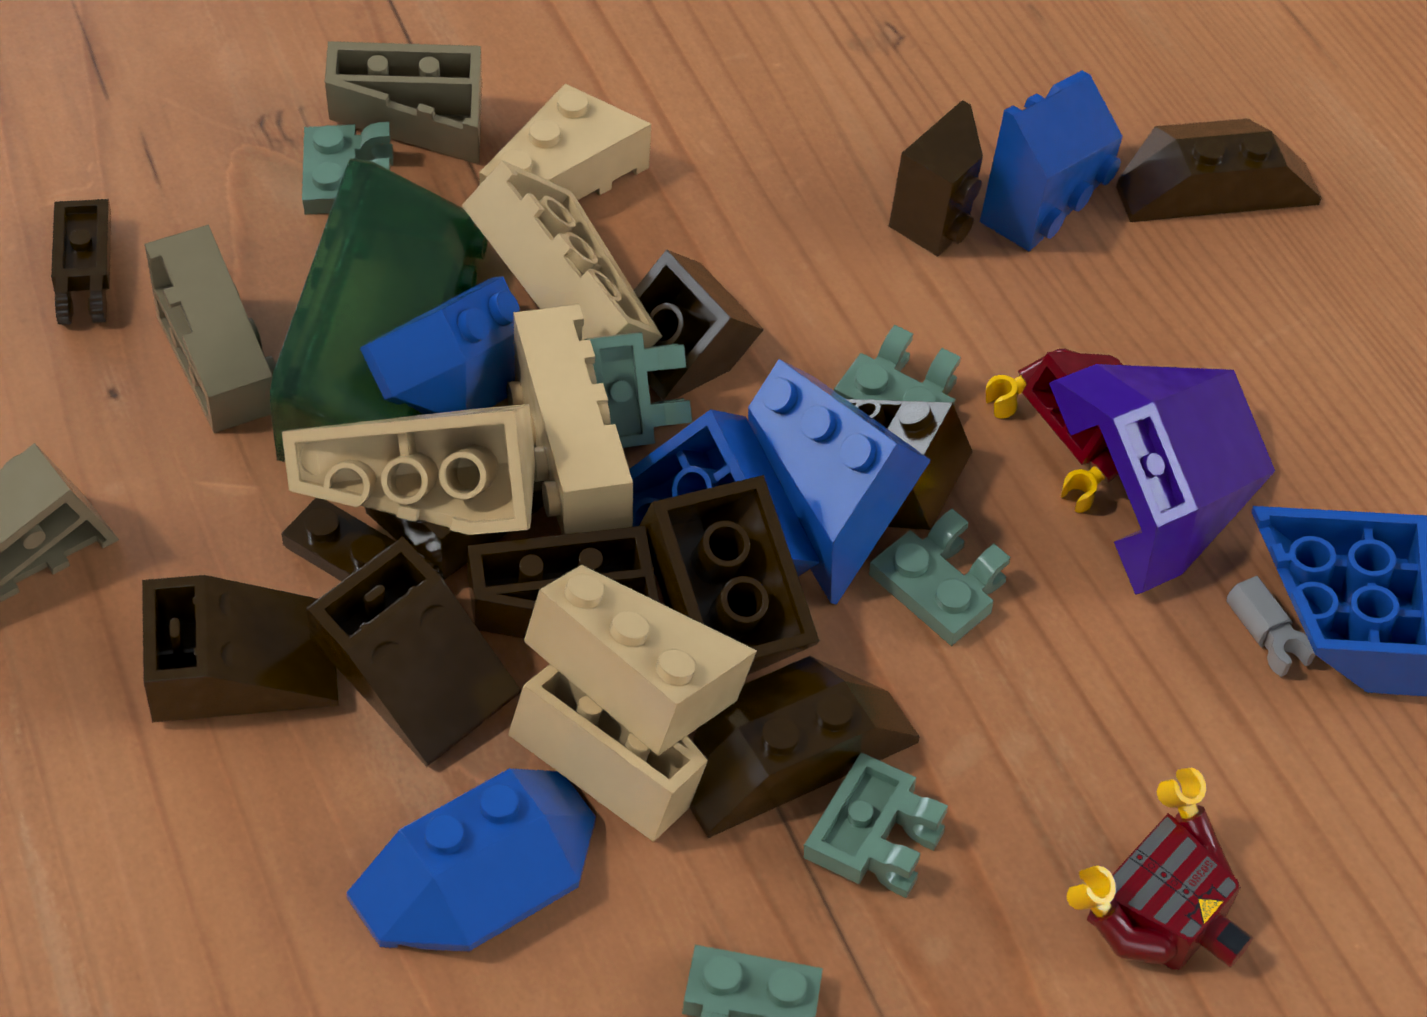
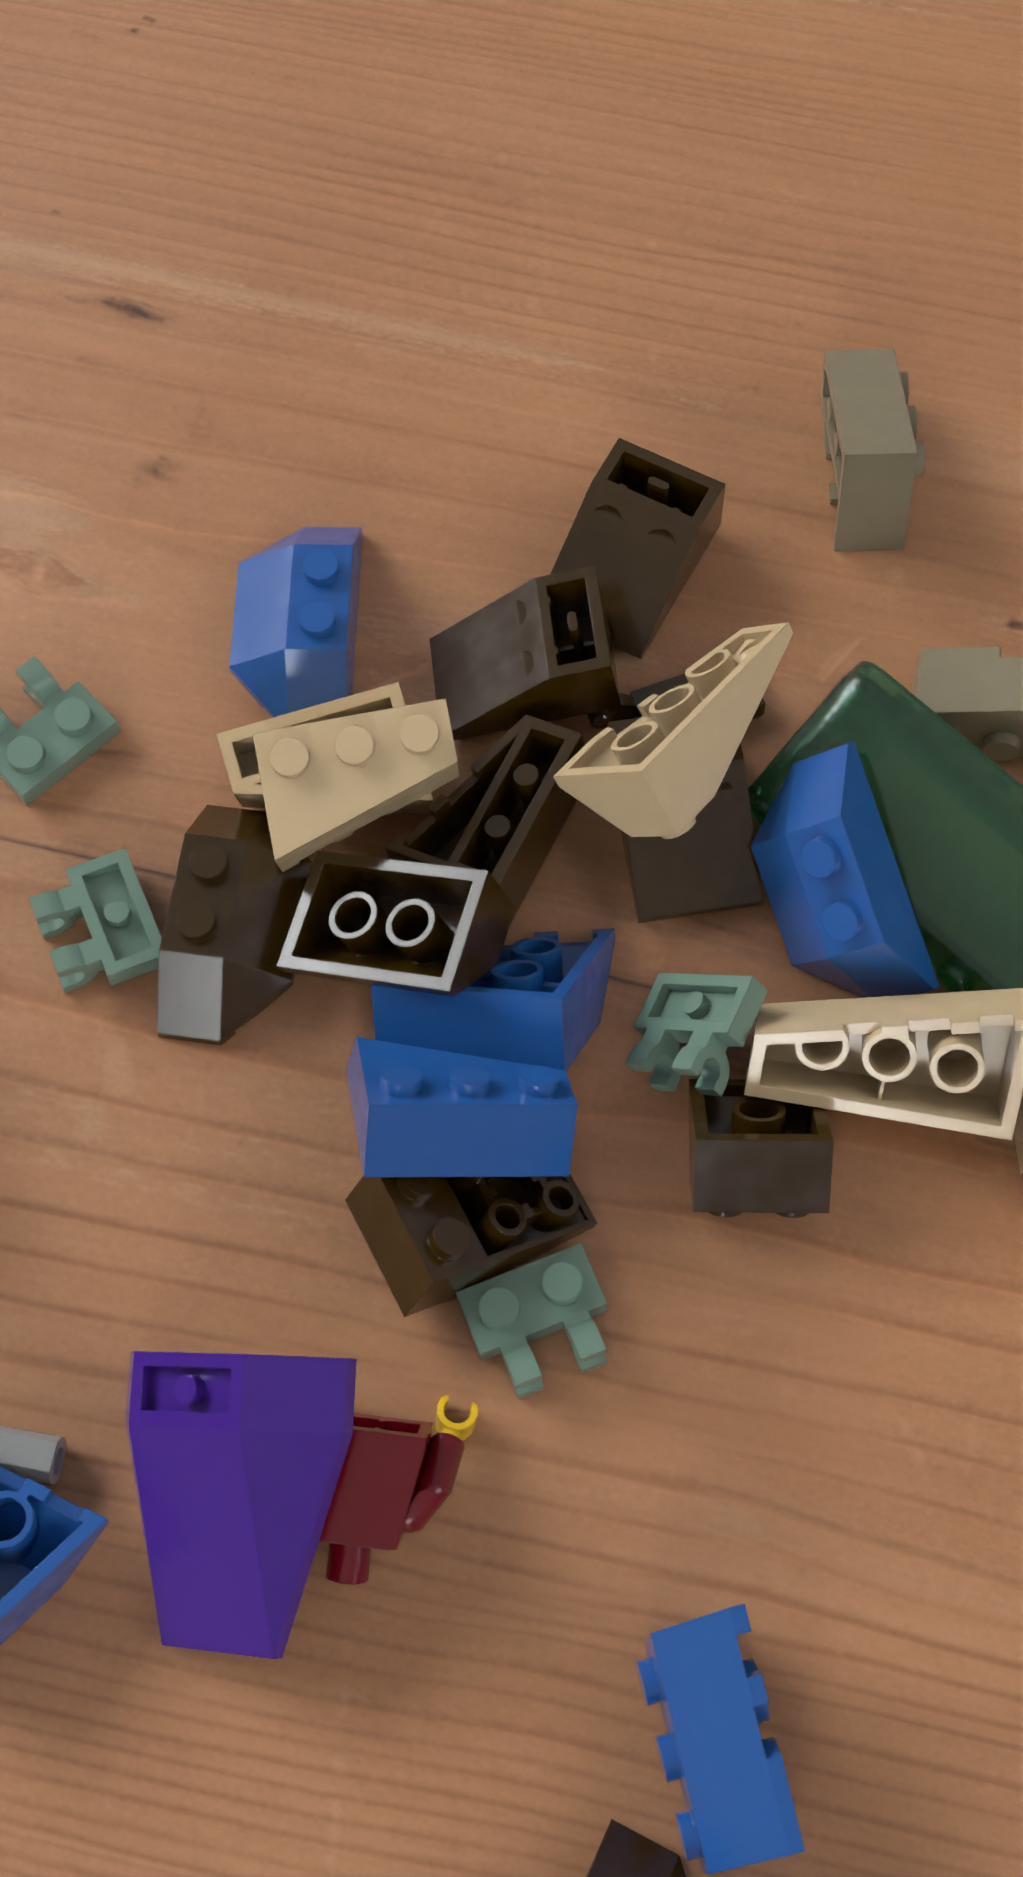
camera: 135 degrees right, 15 degrees up
tan wedge [507,304,633,535] -> none
sand green plate [869,509,1011,646] -> none
dark brown slope [889,100,983,257] -> none

